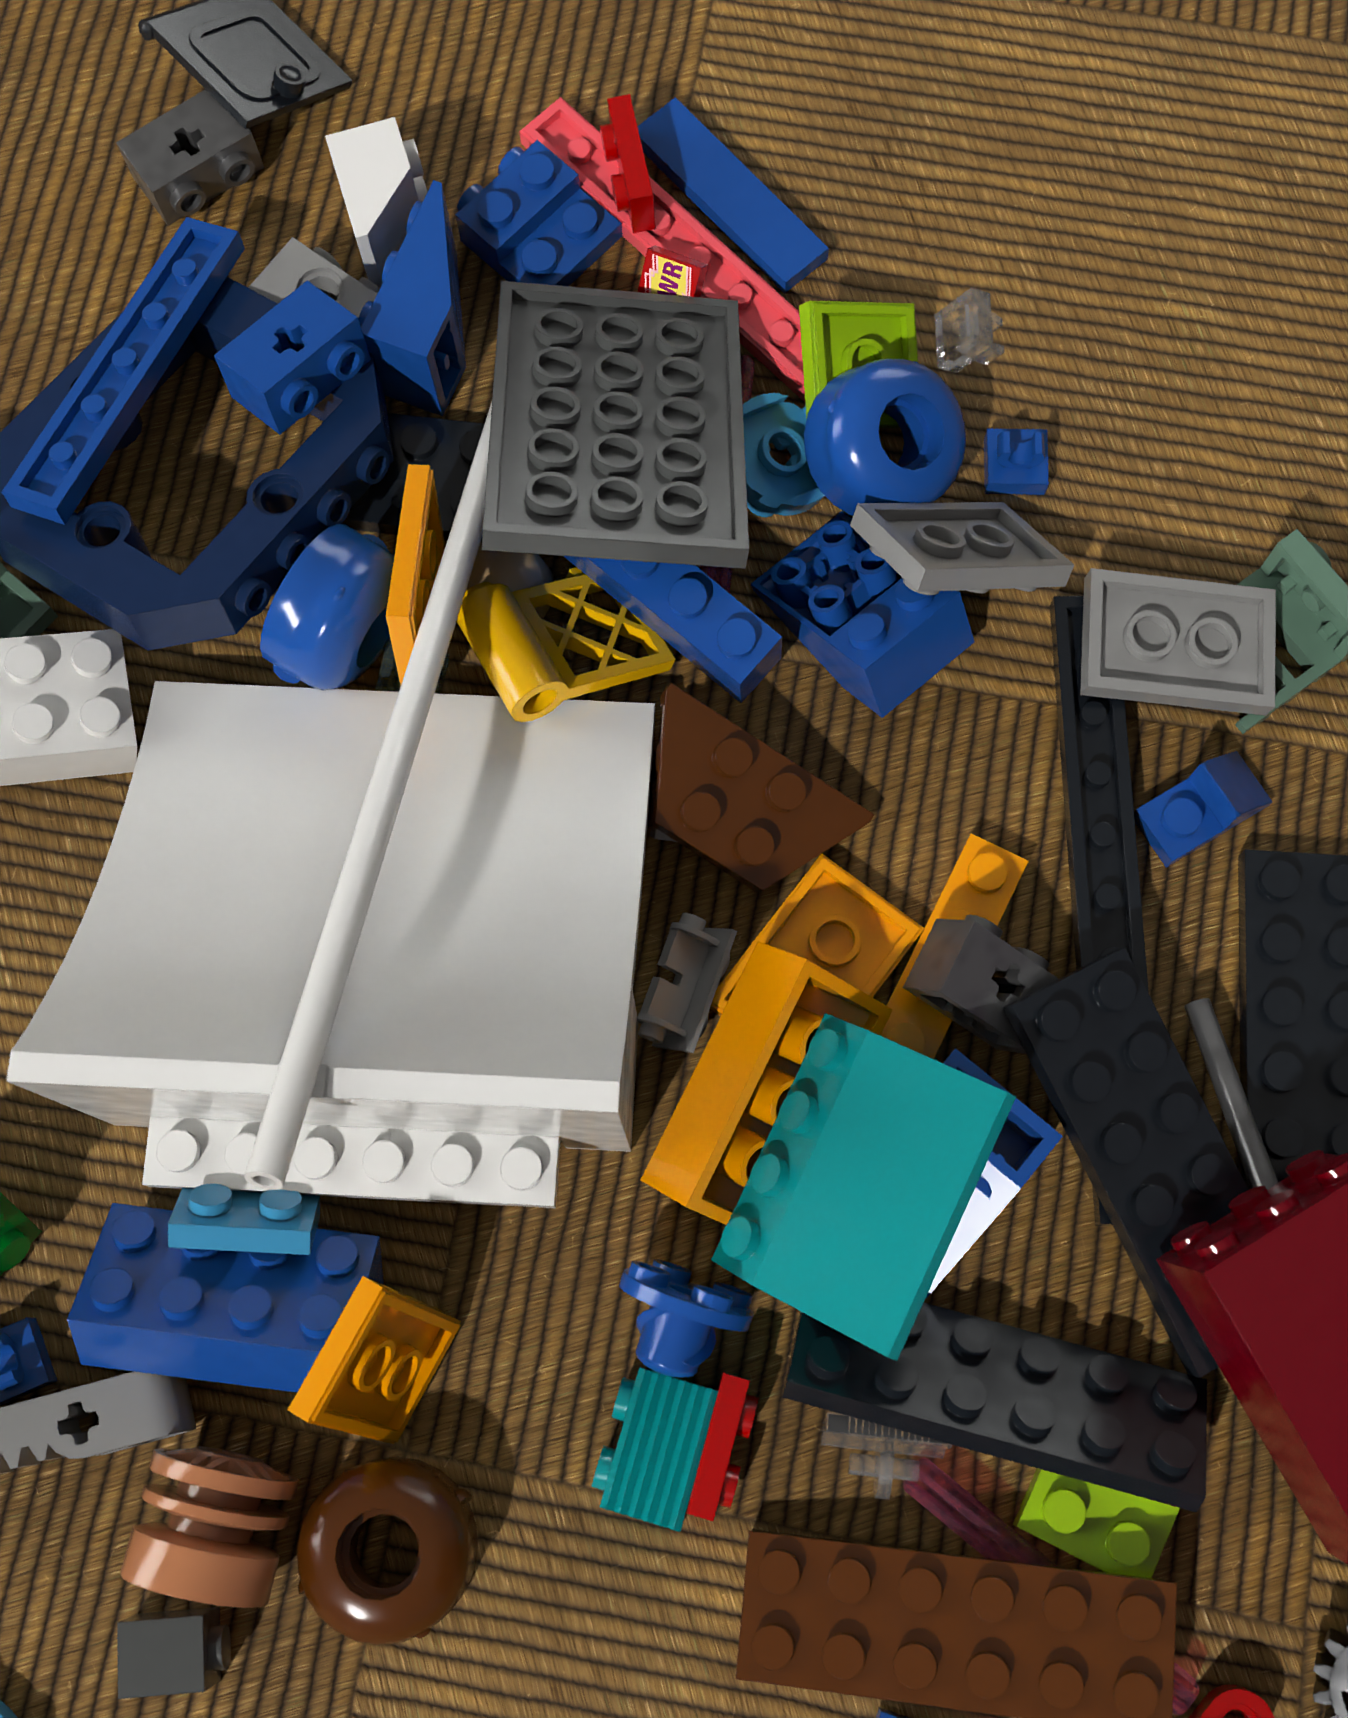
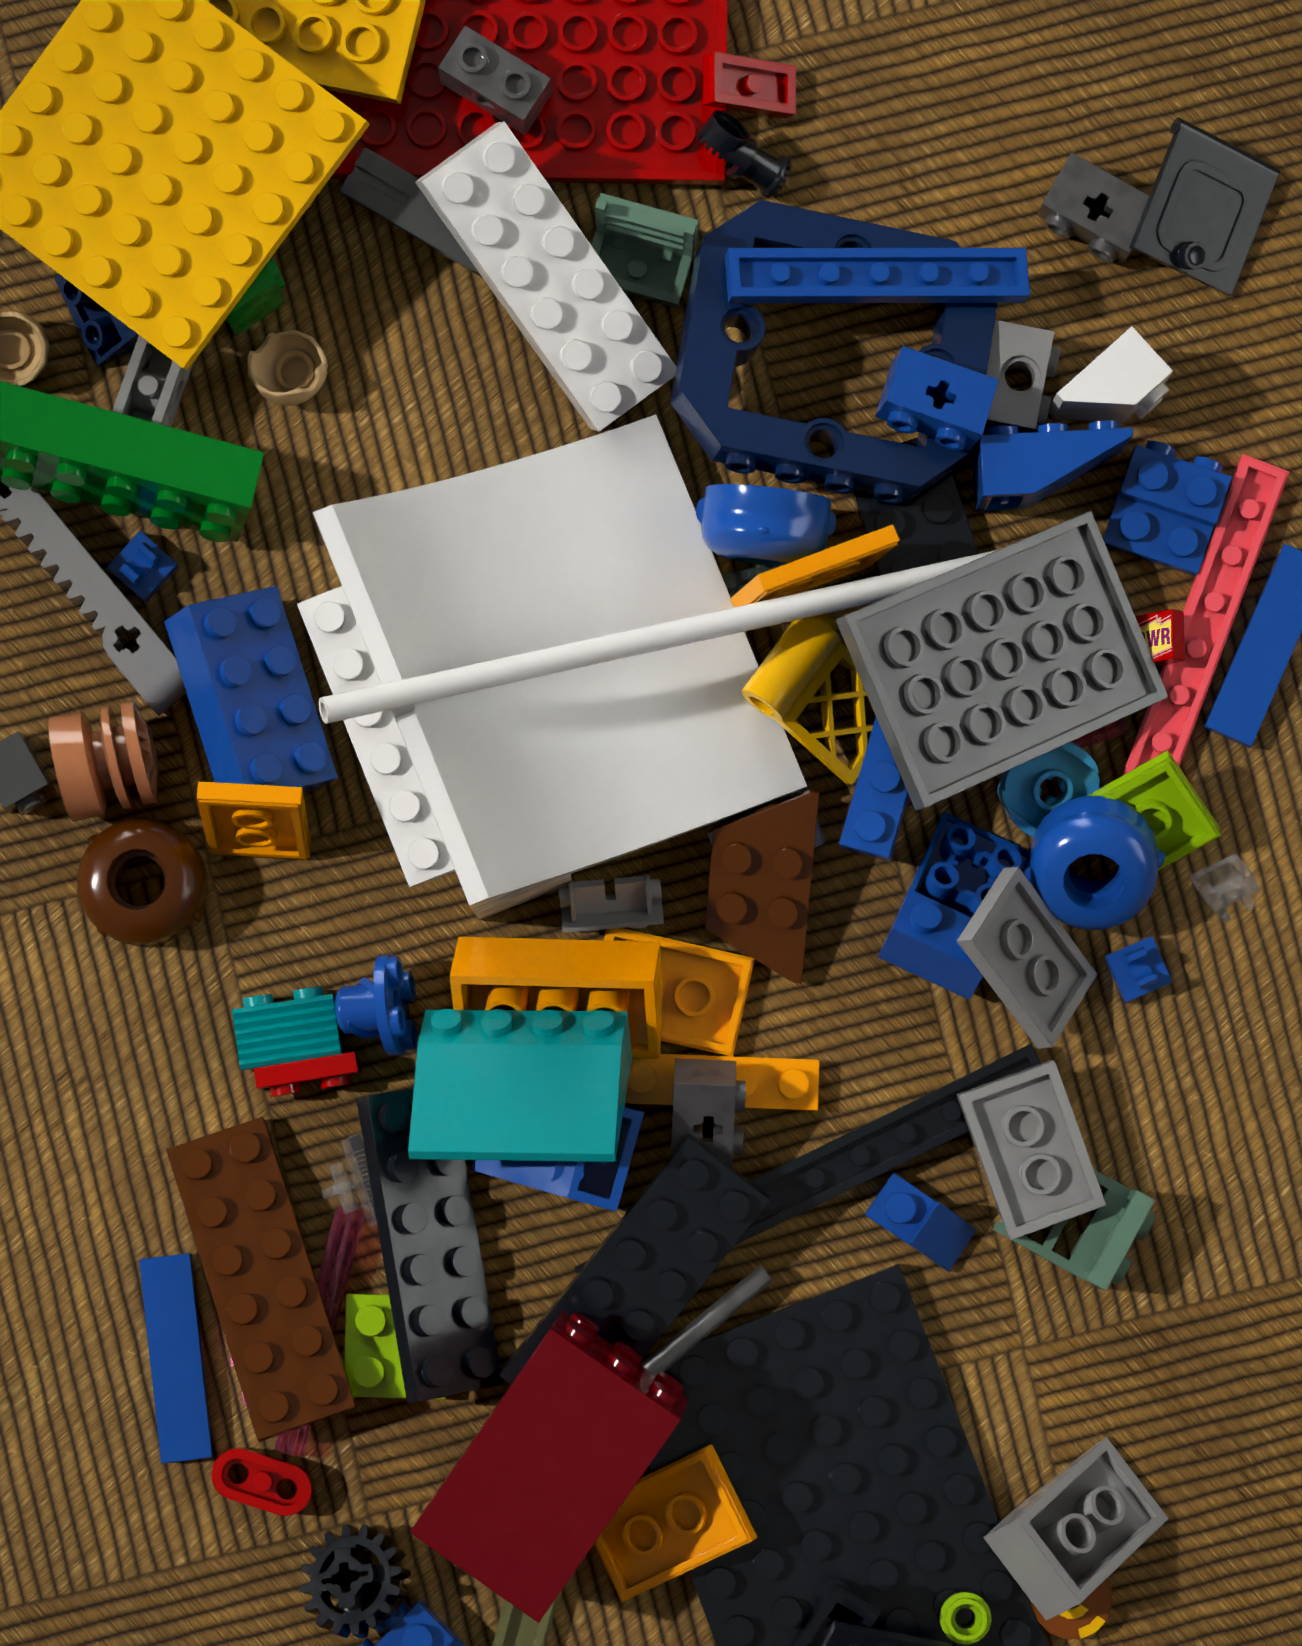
camera: 60 degrees right, 10 degrees up
dark azure plate [168,1184,320,1255] -> none
red plate [600,94,656,234] -> none

